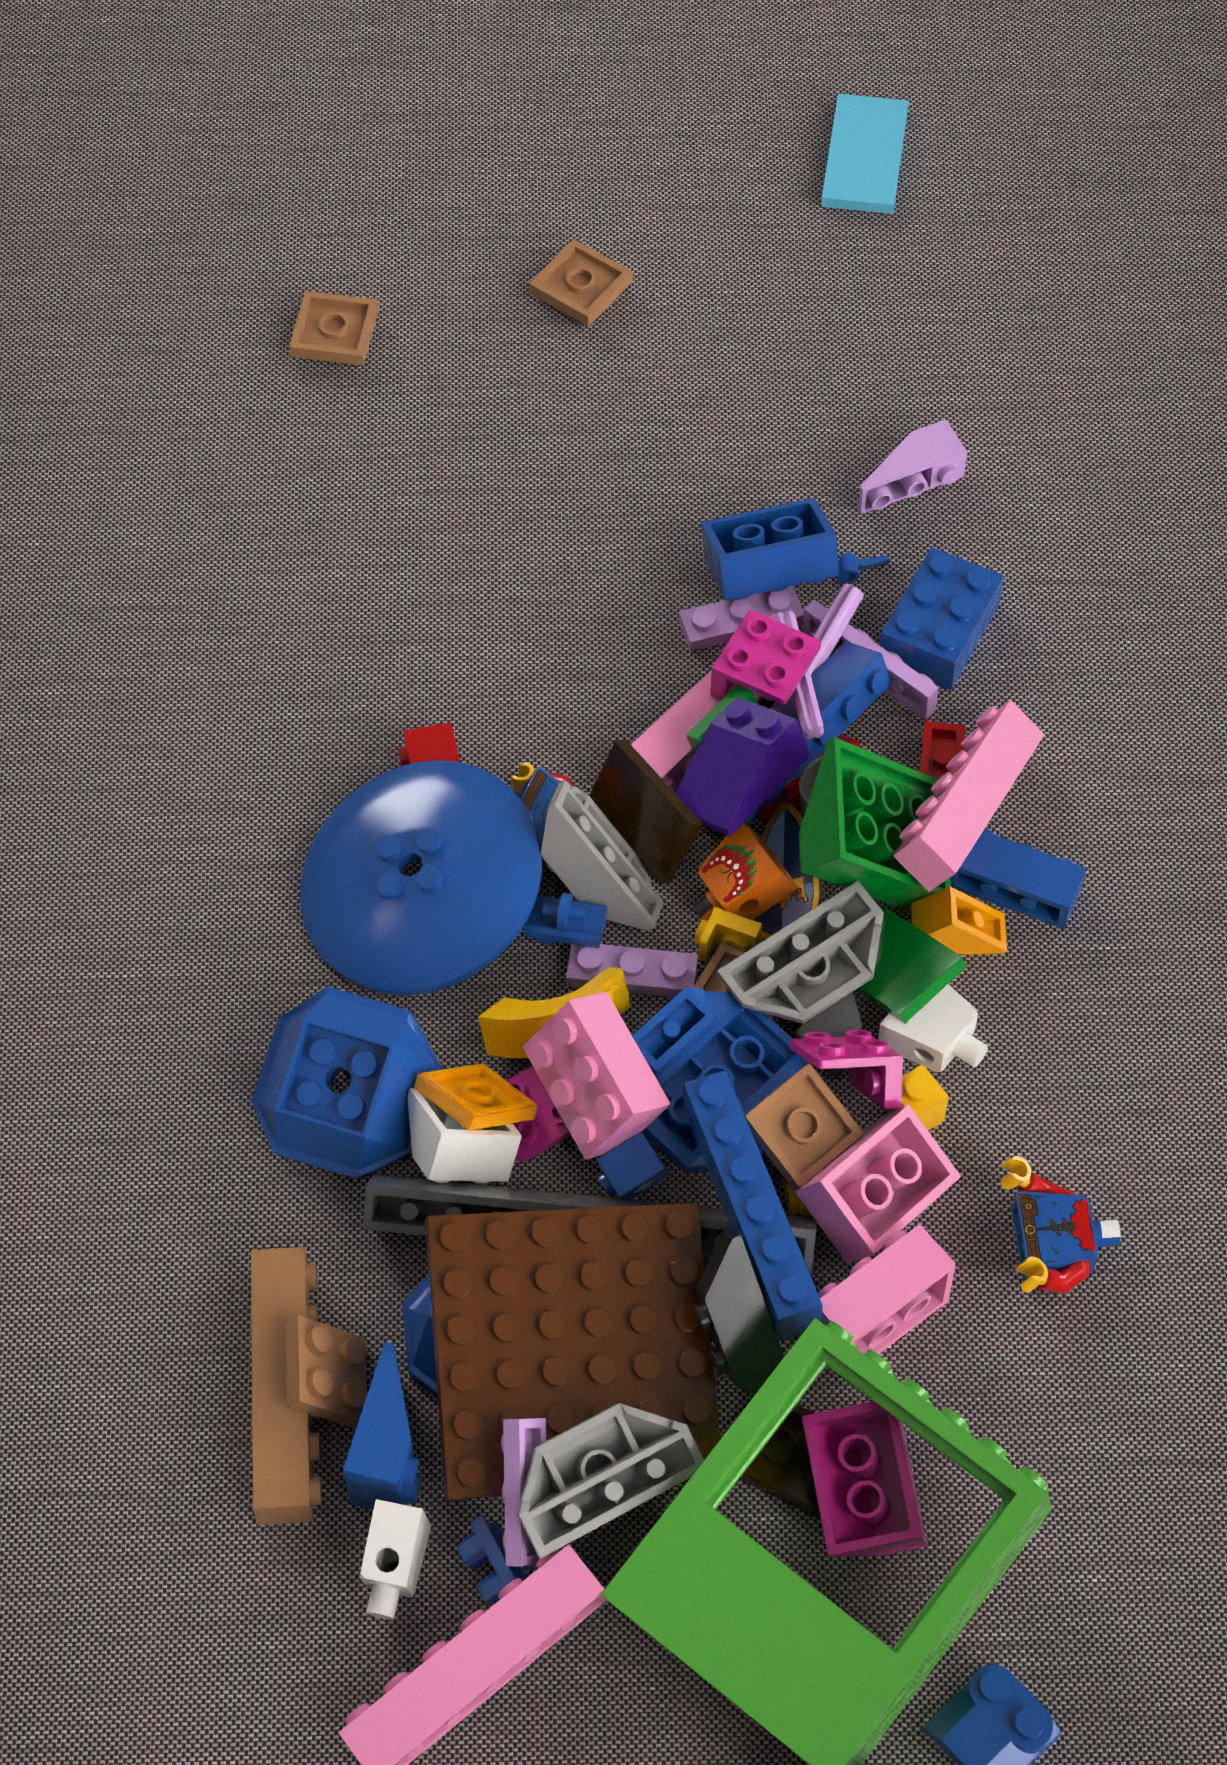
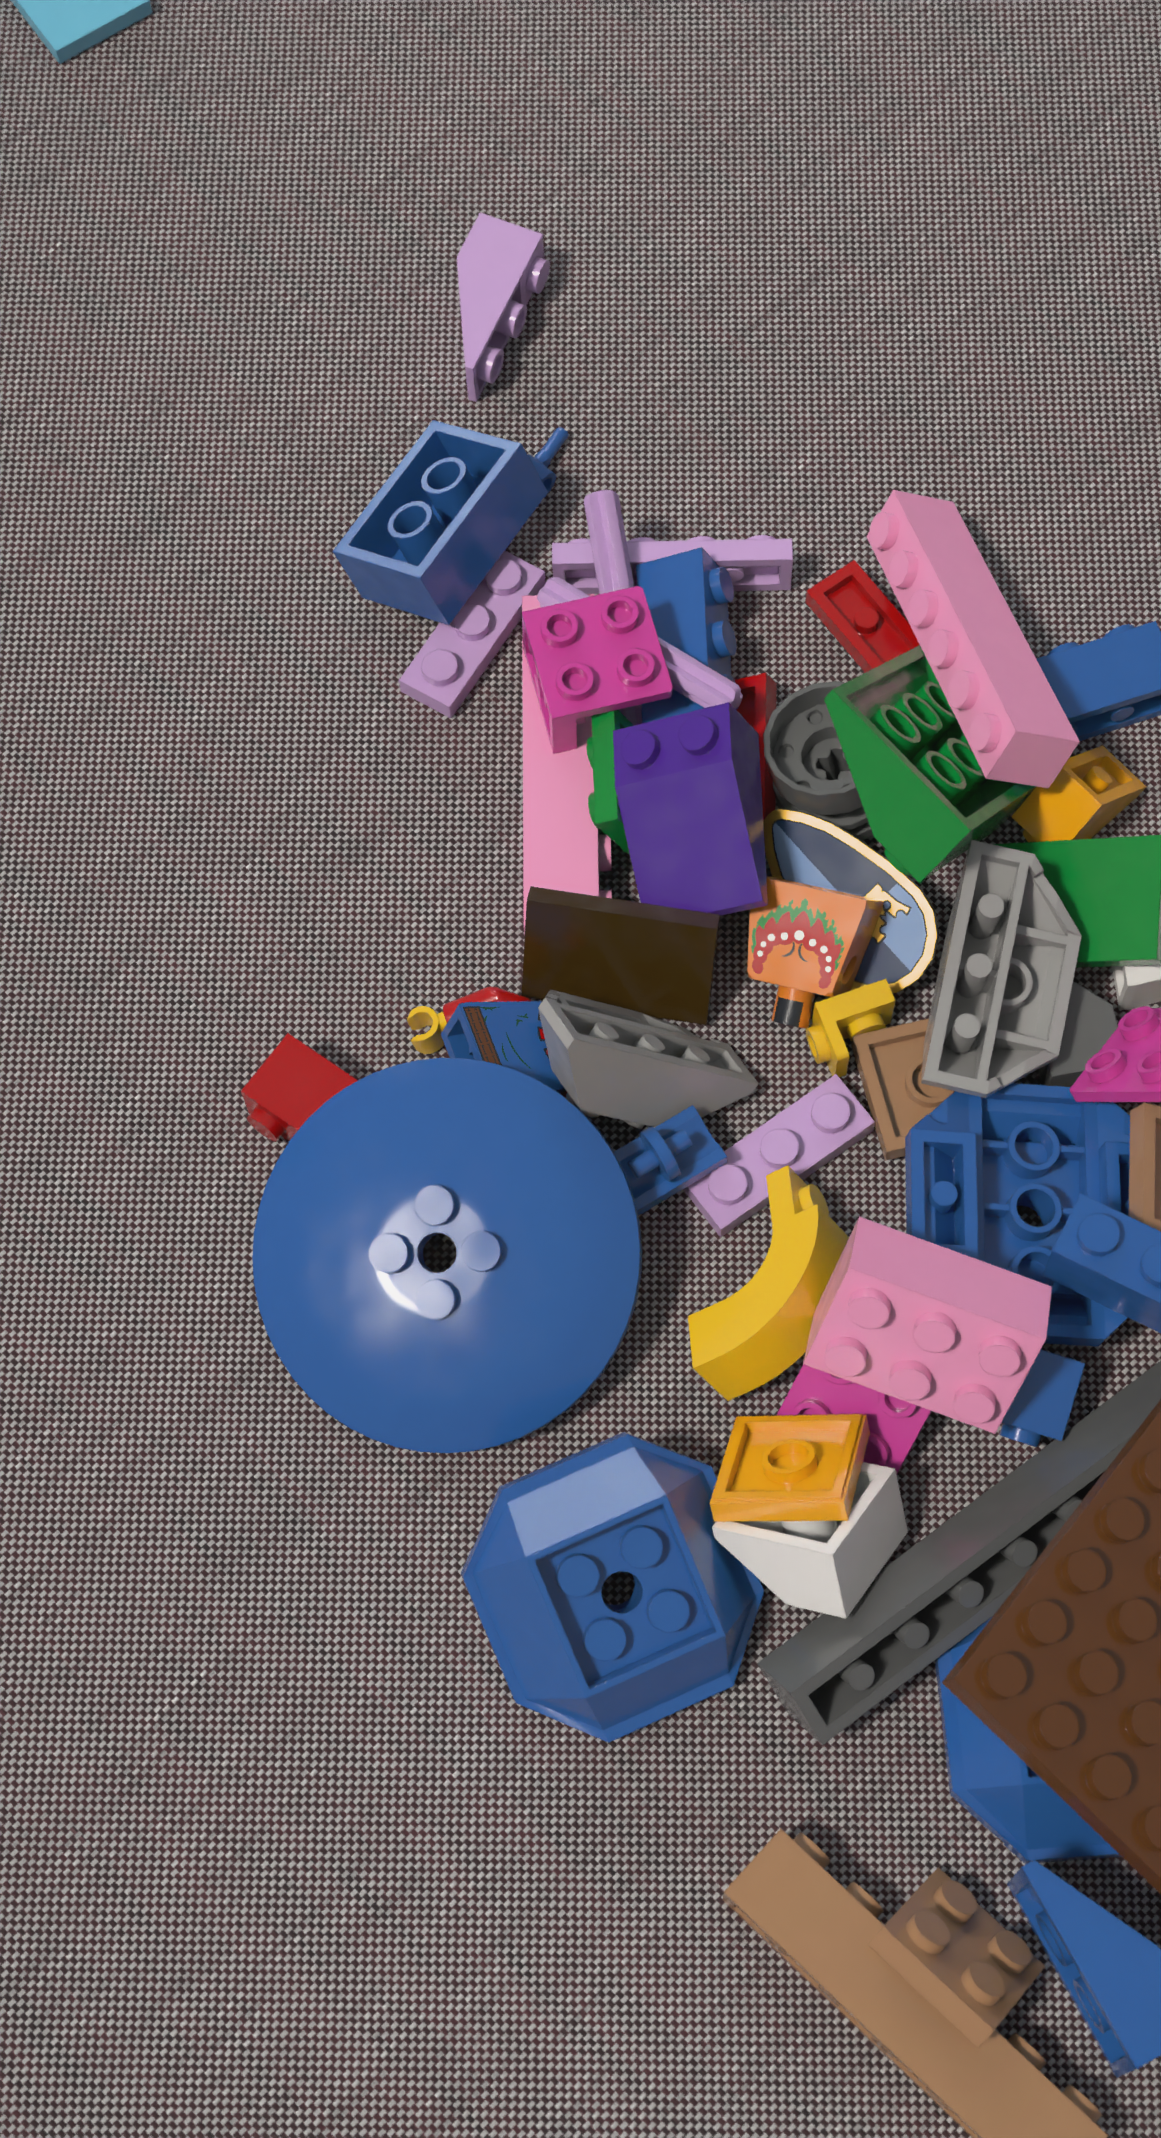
camera: 40 degrees left, 10 degrees up
blue brick [880,547,1004,691] -> none

